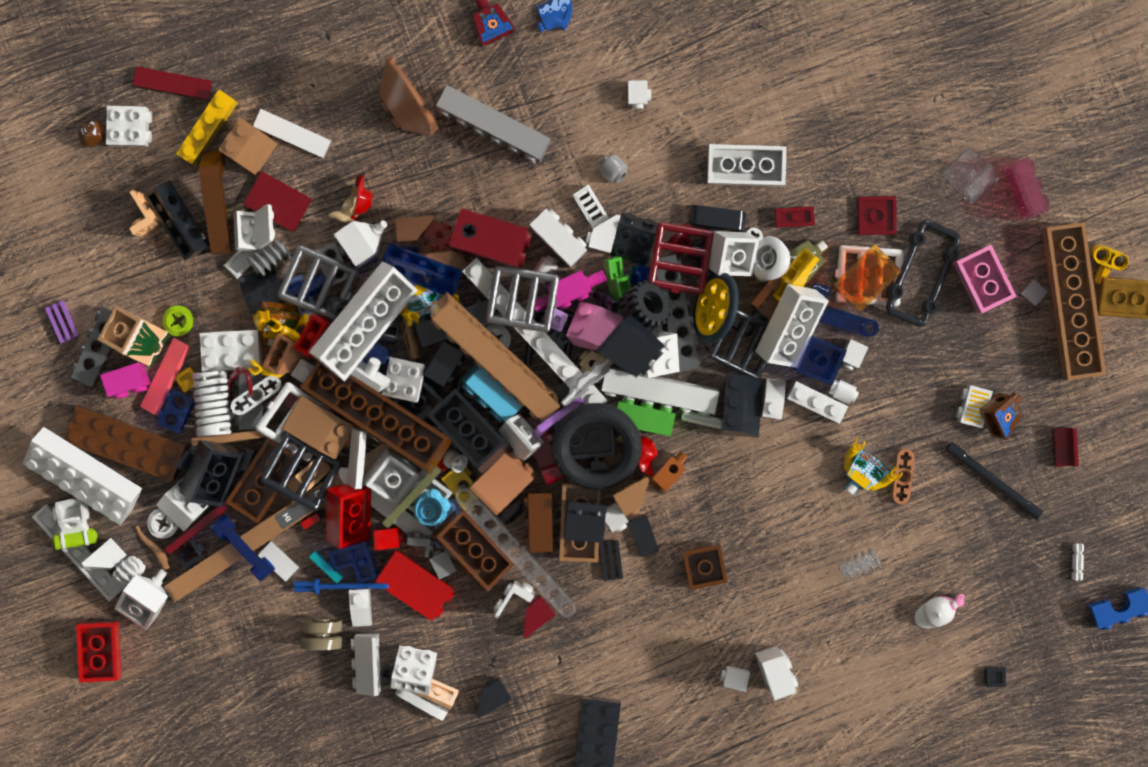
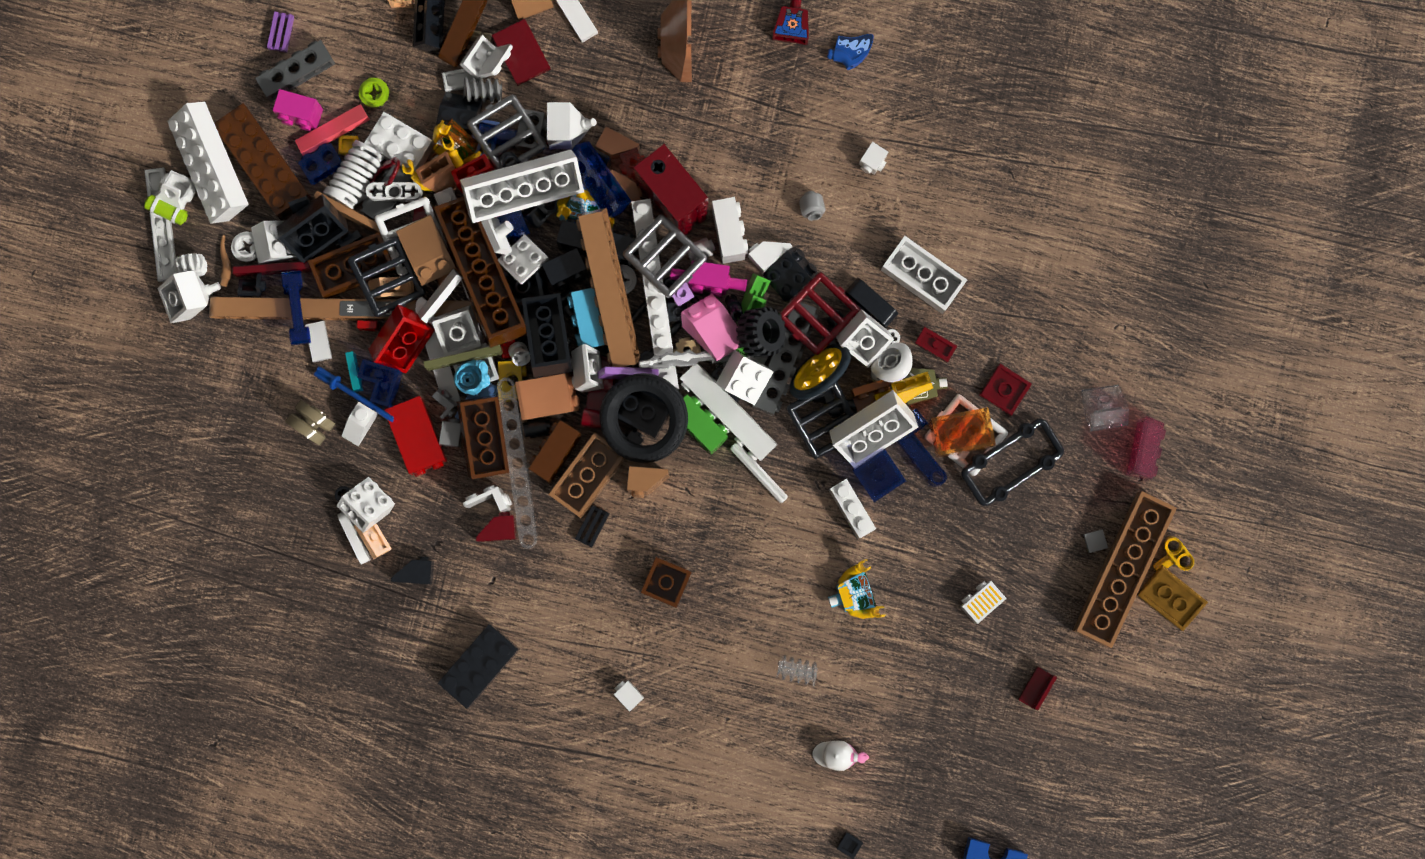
camera: 30 degrees right, 5 degrees down
red brick [76,620,122,683] -> none
white slope [81,538,126,570] -> none
light nougat slope [98,306,170,367] -> none
hair [328,174,373,224] -> none
white slope [351,633,381,696] -> none
red slope [373,527,404,550] -> none
medium nougat pin [400,316,421,361] -> none
light grey brick [436,85,551,164] -> none
black bracket [565,501,607,543] -> none
white slope [572,185,609,228] -> none
black slope [596,315,665,378] -> none
white brick [605,502,628,533] -> none
red hair [614,435,658,476] -> none
clear blue gear [629,263,650,285] -> none
black tile [629,515,659,558] -> none
dark orange torso [649,451,689,494] -> none
dark red hat [668,233,691,254] -> none
black slope [720,374,763,438] -> none
white brick [755,646,798,700] -> none
white slope [760,378,786,419] -> none
white brick [829,380,859,404] -> none
white brick [839,339,868,370] -> none
nougat beam [892,449,915,504] -> none
black piece [945,441,1043,520] -> none
bright pink brick [953,245,1017,314] -> none
reddish brown torso [979,392,1021,440] -> none
white axle [1072,543,1084,581] -> none

